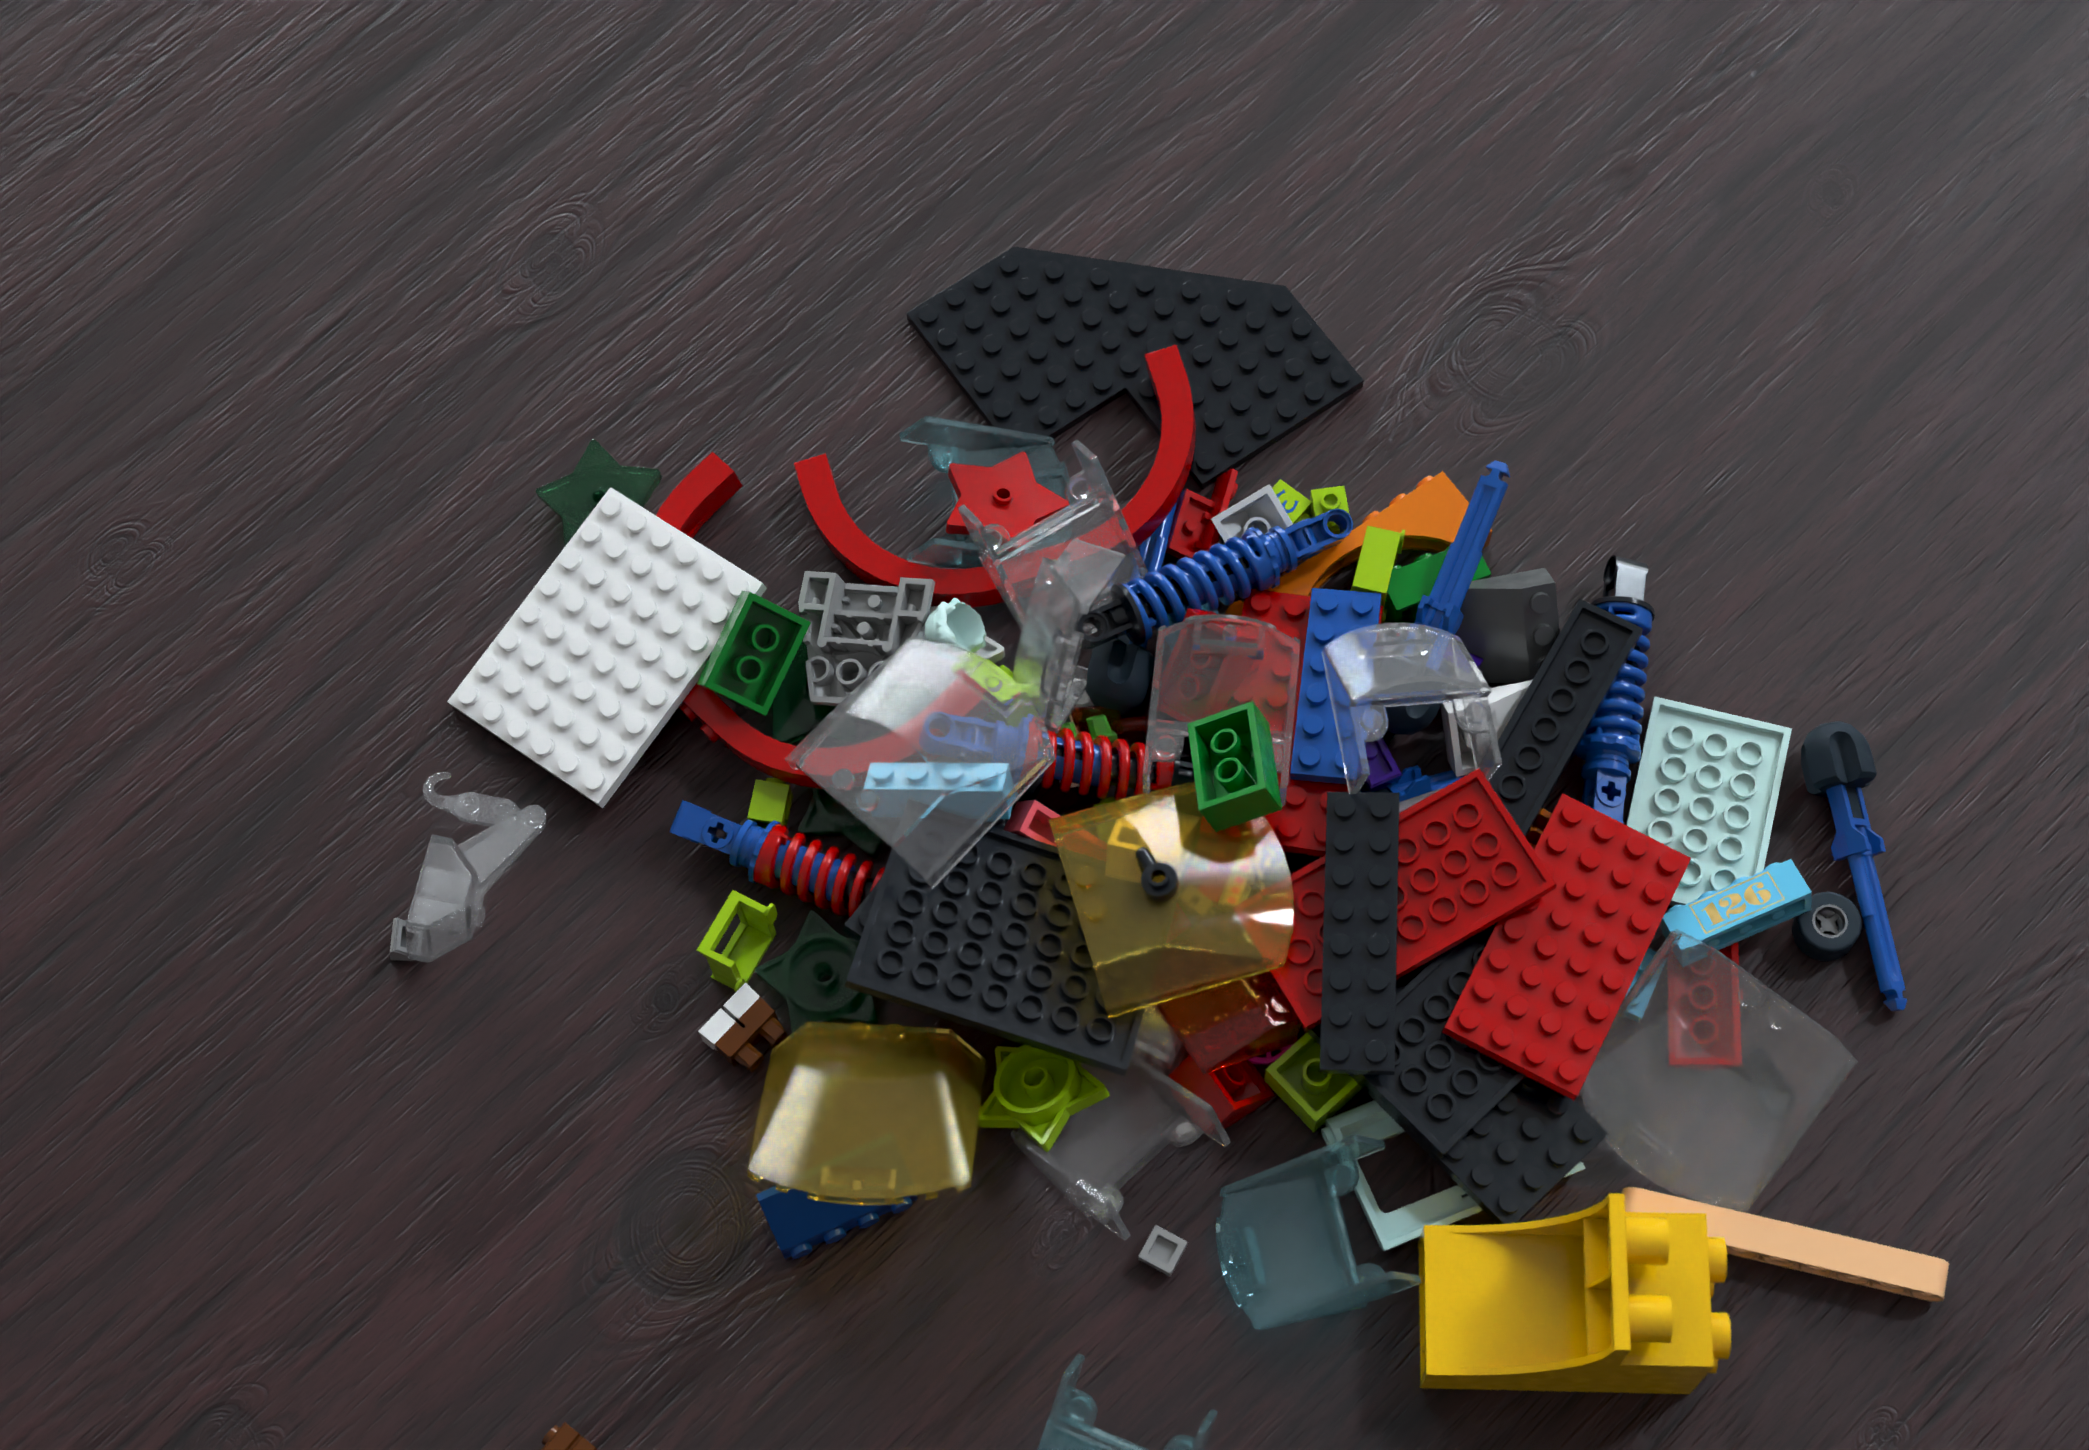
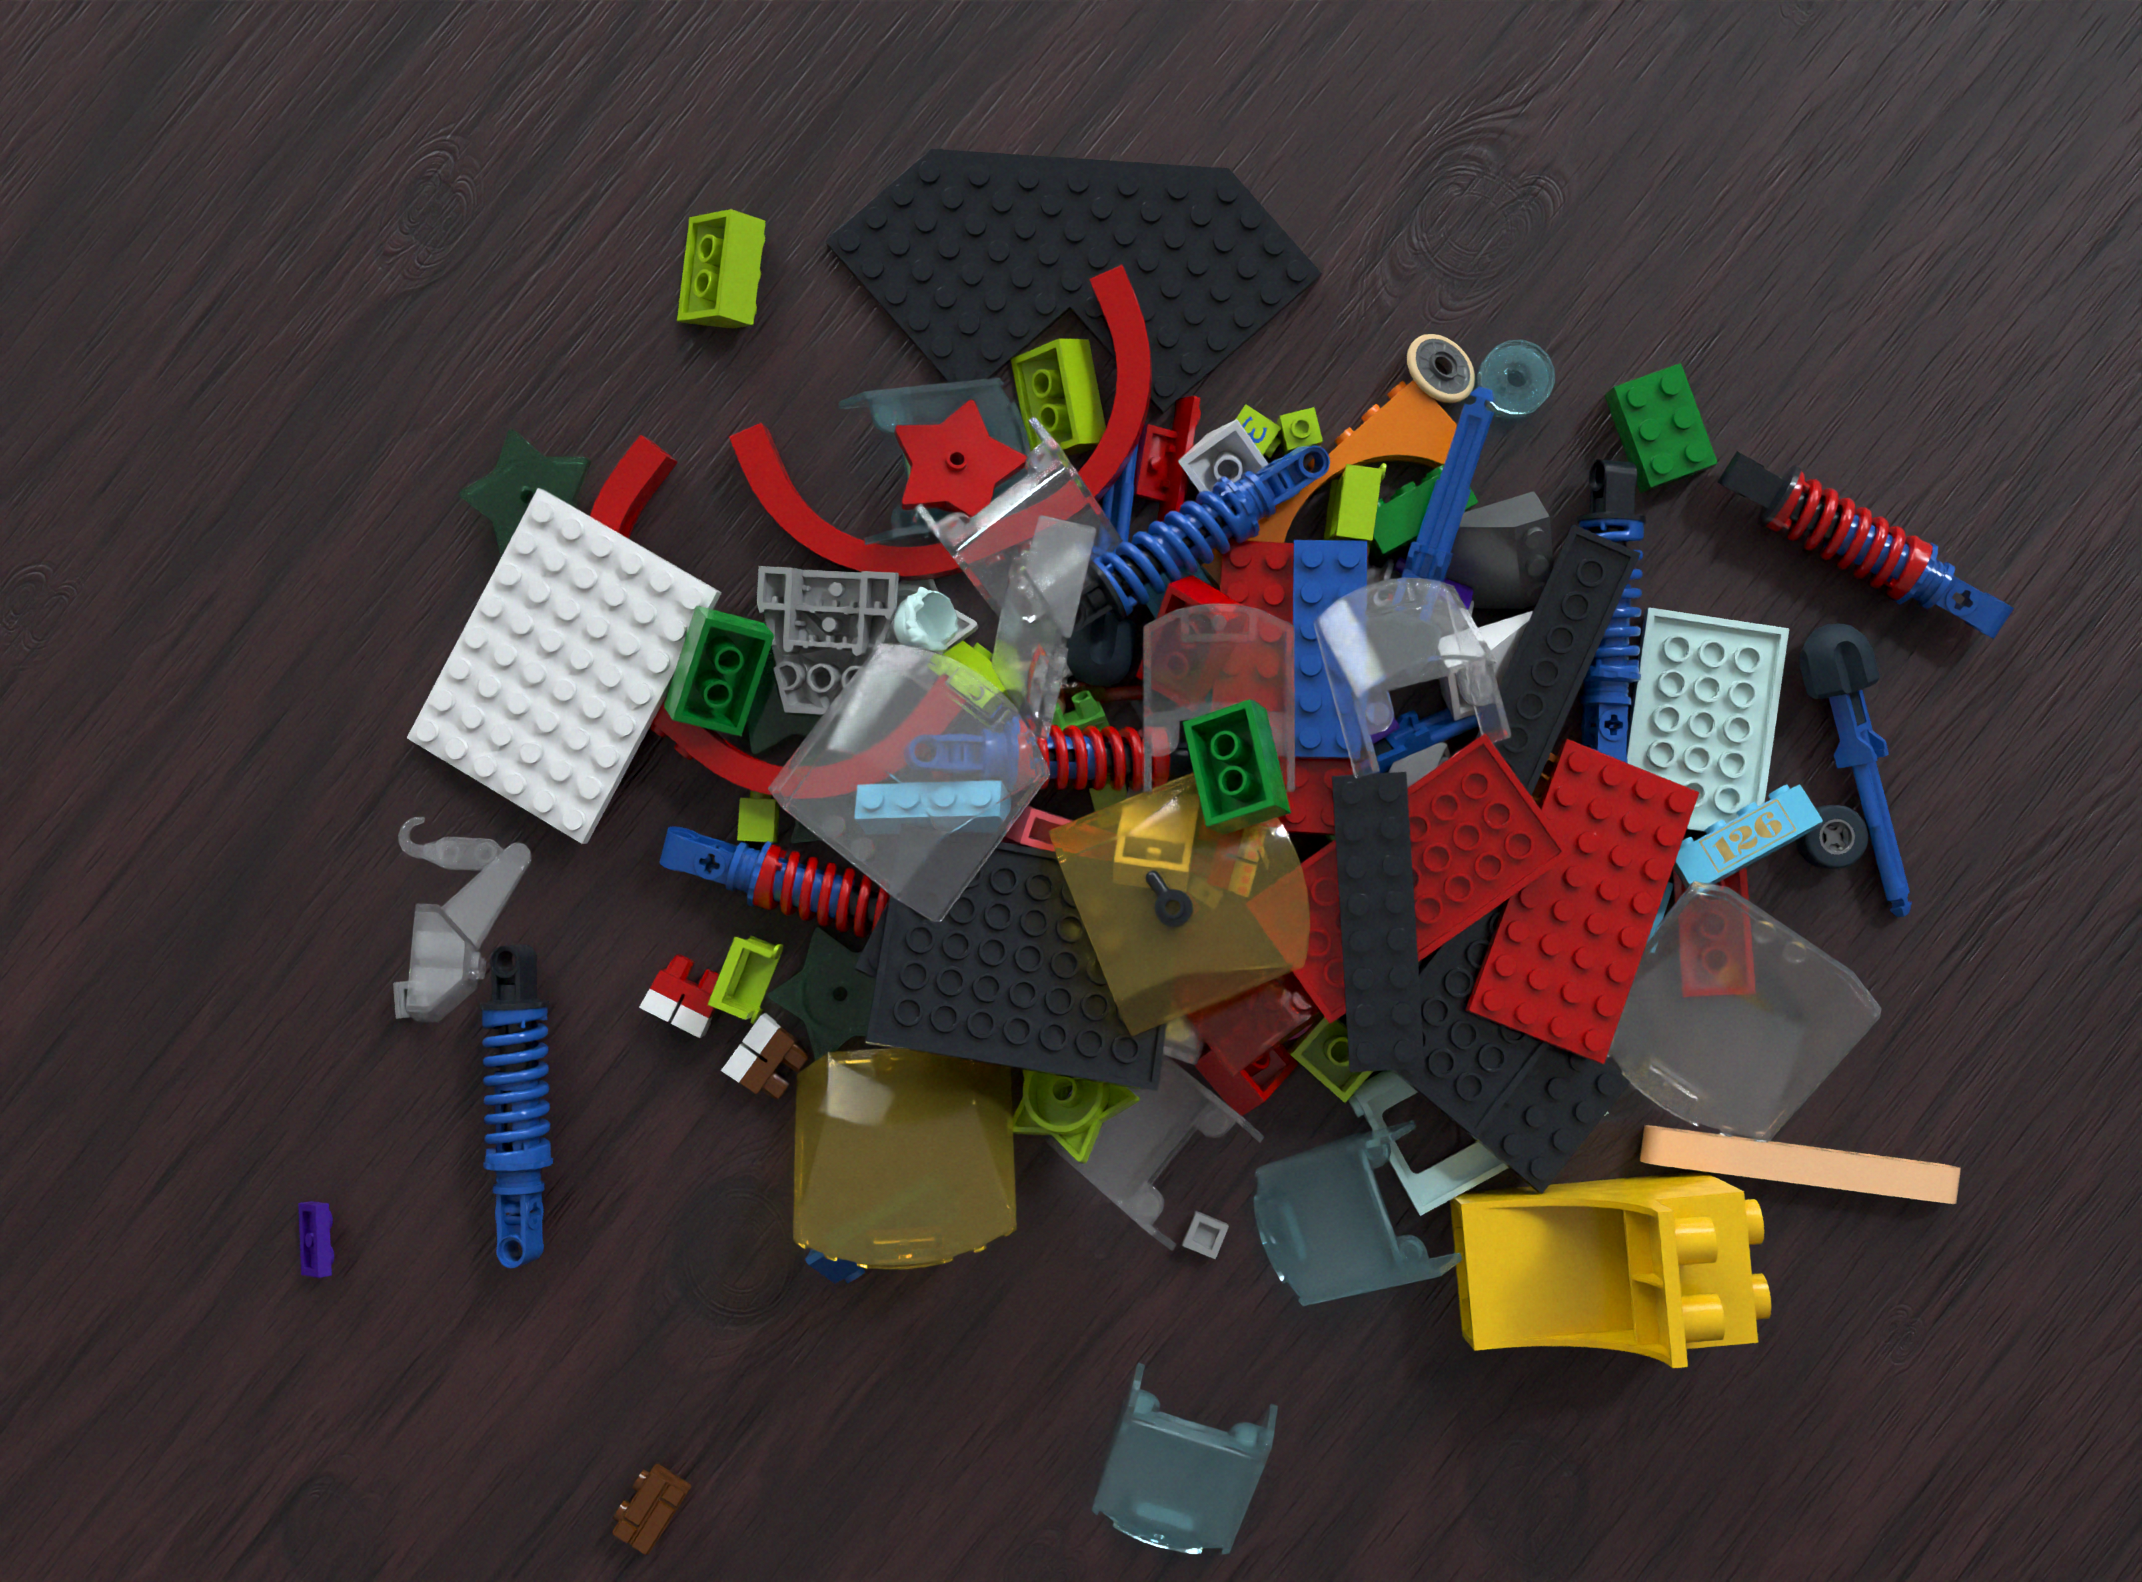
camera: 10 degrees left, 20 degrees up
none -> dark purple plate [298,1201,334,1278]
none -> piece [480,944,553,1268]
none -> hips [639,954,720,1038]
none -> lime slope [677,209,766,328]
none -> lime slope [1011,338,1106,462]
none -> dark grey wheel [1407,334,1475,403]
none -> clear light blue wheel [1475,340,1555,419]
none -> green brick [1604,363,1718,494]
none -> piece [1717,451,2014,639]

